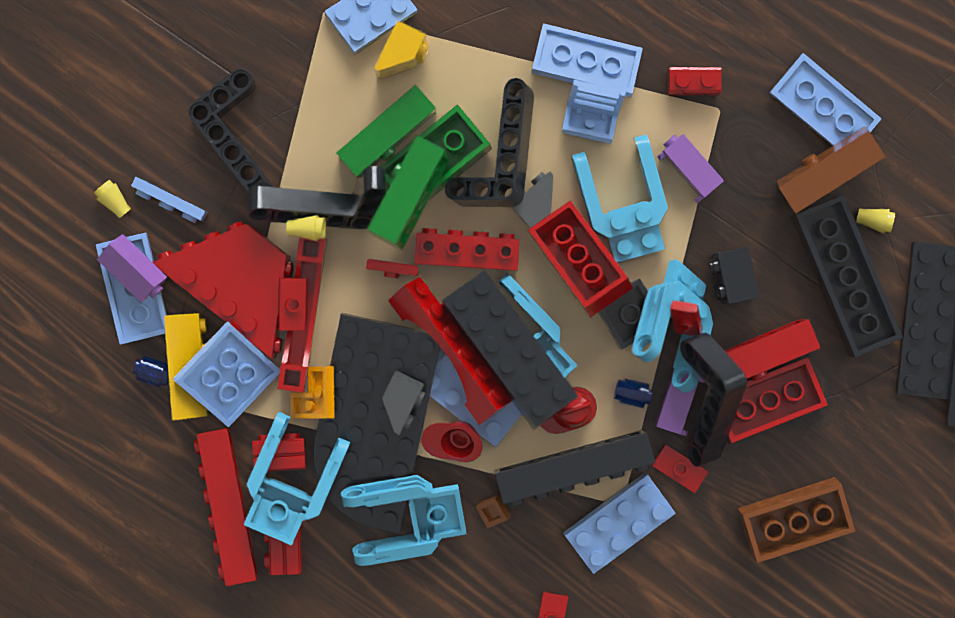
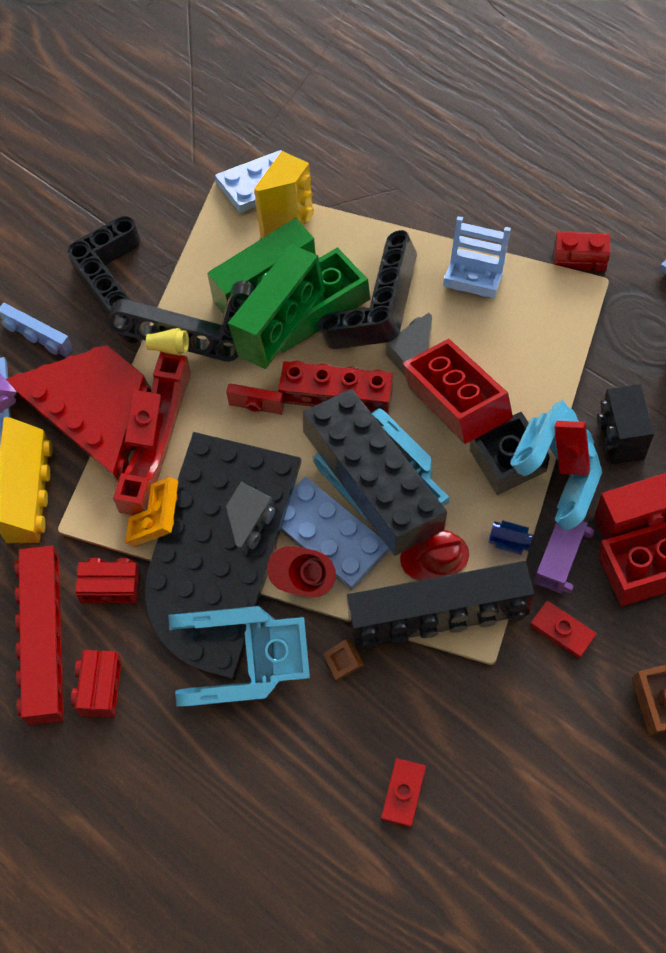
camera: 10 degrees right, 25 degrees down
light blue plate [173,321,280,427] -> none
medium azure plate [244,412,350,545] -> none
red arch [388,277,512,425] -> none
light blue plate [531,23,643,98] -> none
light blue plate [563,472,676,574] -> none
medium azure plate [572,134,668,263] -> none
medium lavender brick [657,134,724,203] -> none
black beam [680,332,747,467] -> none

